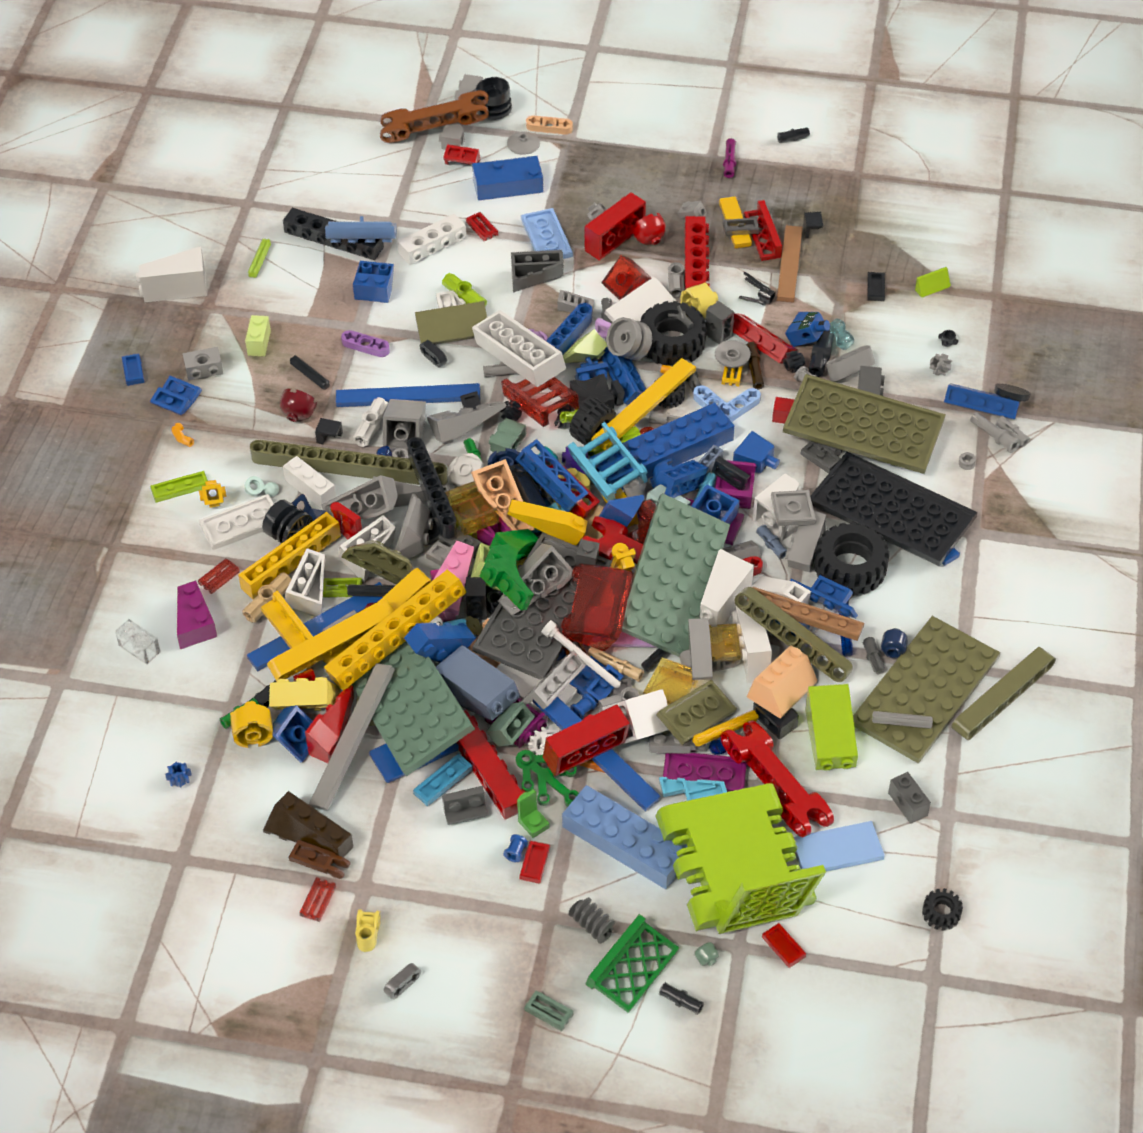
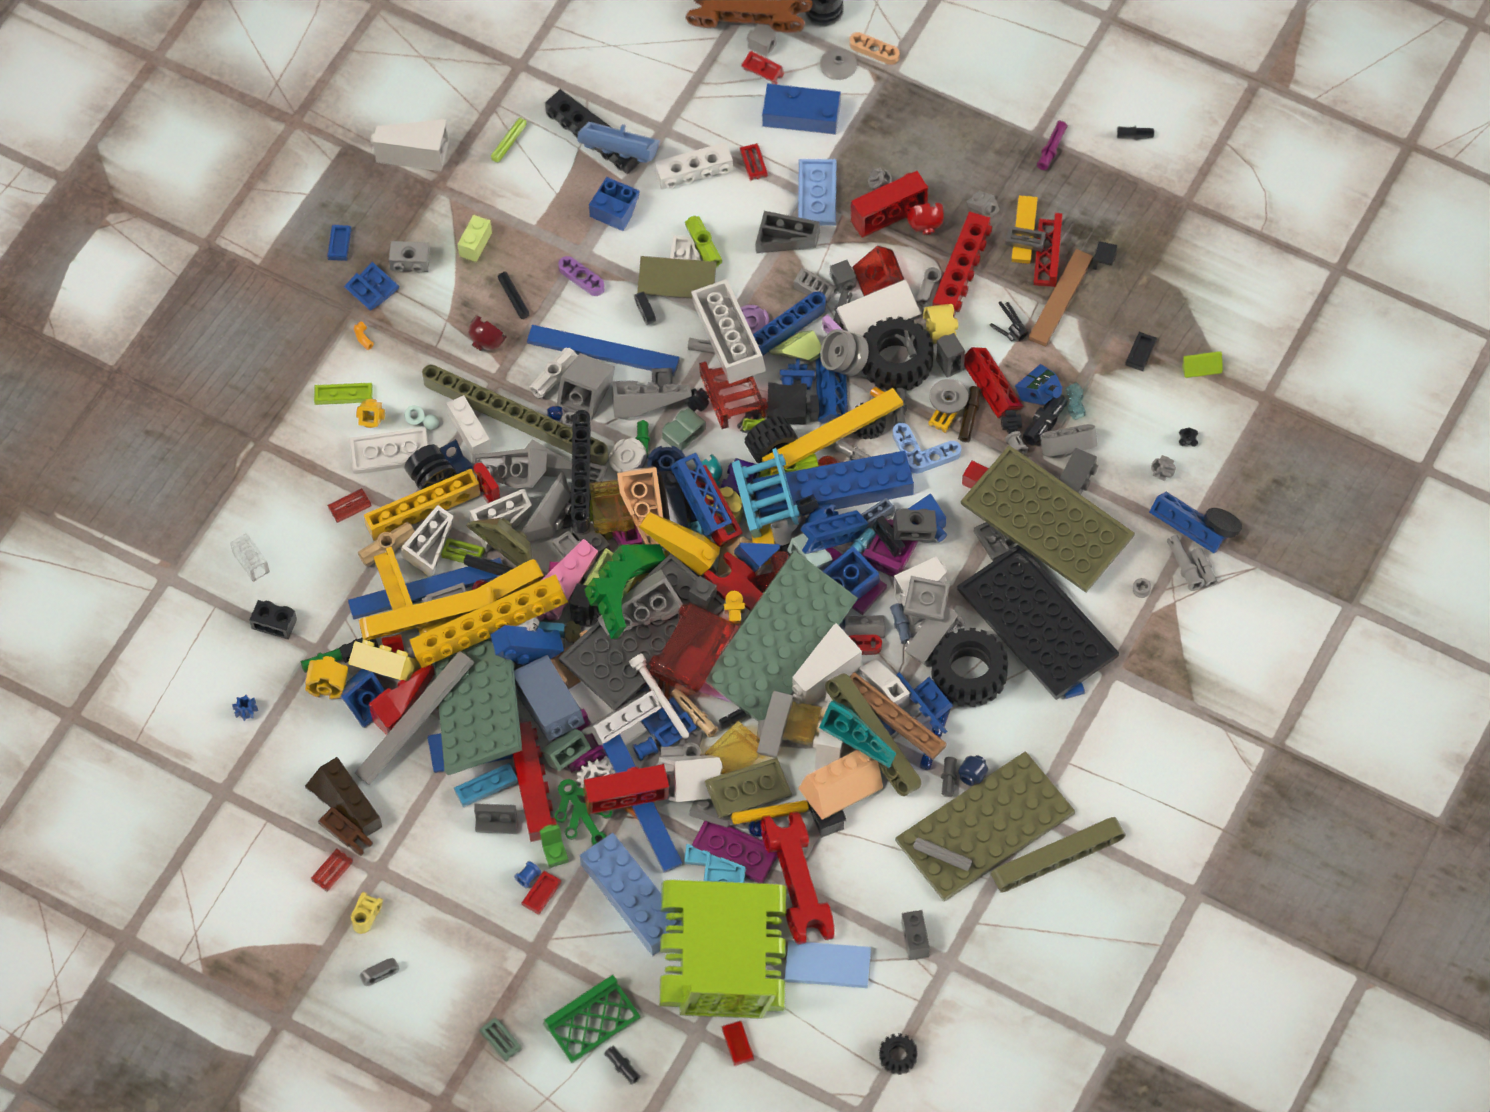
camera: 20 degrees right, 10 degrees up
magenta wedge [177,580,217,650] -> none
black panel [315,418,343,445] -> none
dark grey piece [568,897,615,944] -> none
sand green piece [694,942,719,966] -> none
lime slope [805,684,858,771] -> none
none -> black brick [249,600,297,640]
none -> black plate [795,494,819,515]
none -> teal wedge [819,700,897,768]
none -> dark grey brick [830,259,856,293]
none -> dark grey brick [893,508,937,541]

